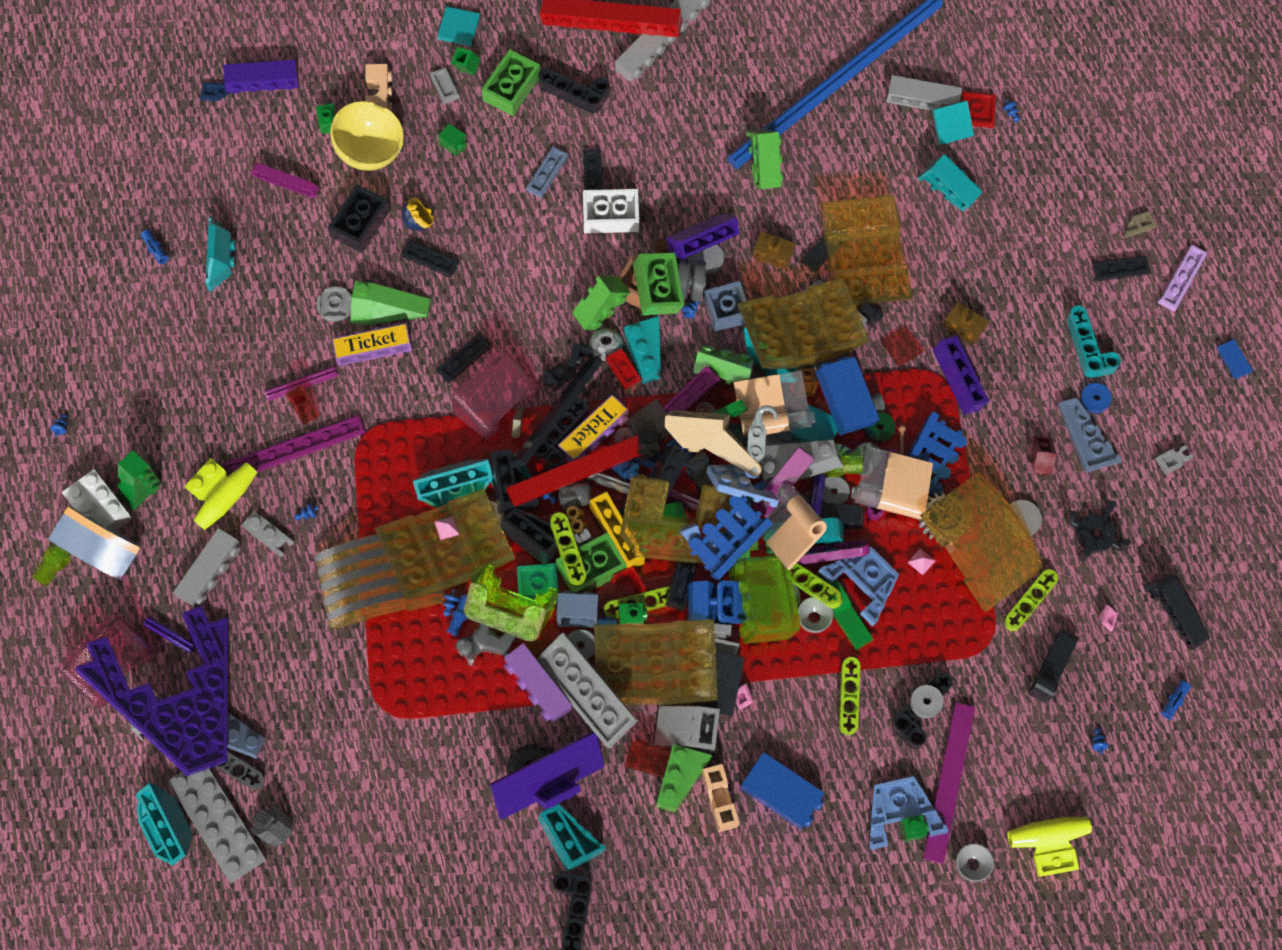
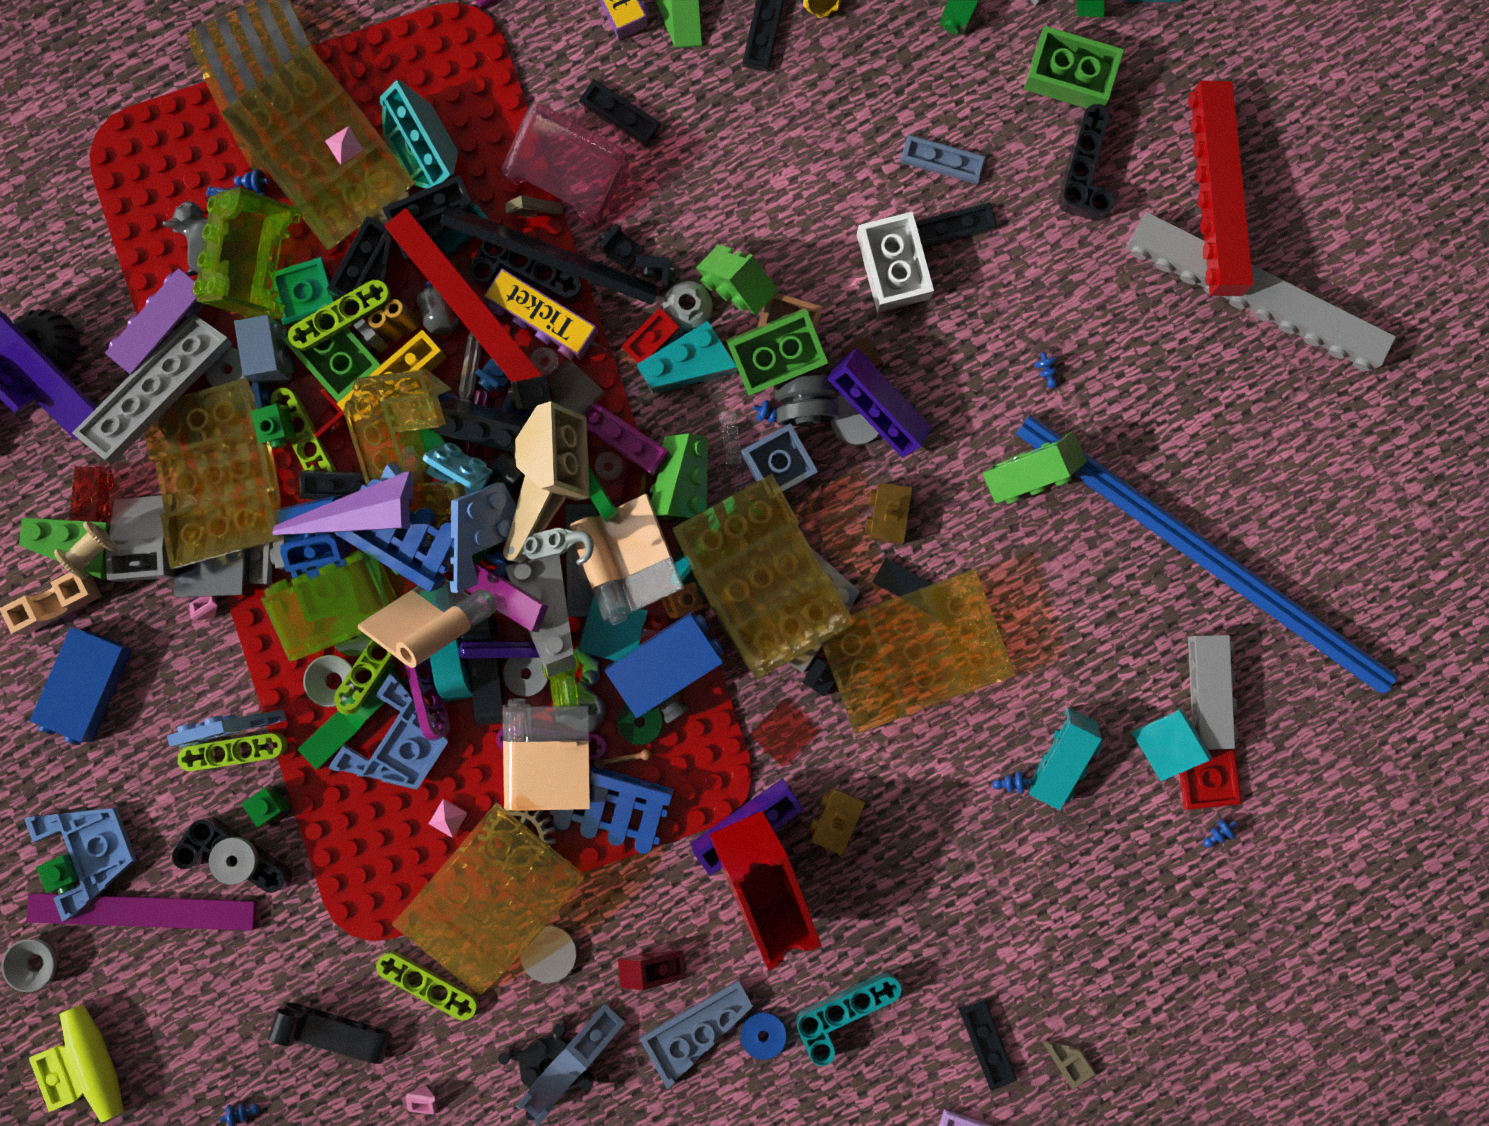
camera: 80 degrees right, 15 degrees up
none -> tan hose [54,521,117,579]
none -> medium blue wing [167,709,287,748]
none -> green brick [241,785,290,828]
none -> medium lavender wedge [272,471,413,535]
none -> medium azure bracket [423,442,493,495]
none -> sand blue piece [516,1003,625,1126]
none -> red gear [709,811,822,971]
none -> clear axle [720,411,742,465]
none -> blue hair [992,771,1031,794]
none -> blue hair [1034,352,1058,388]

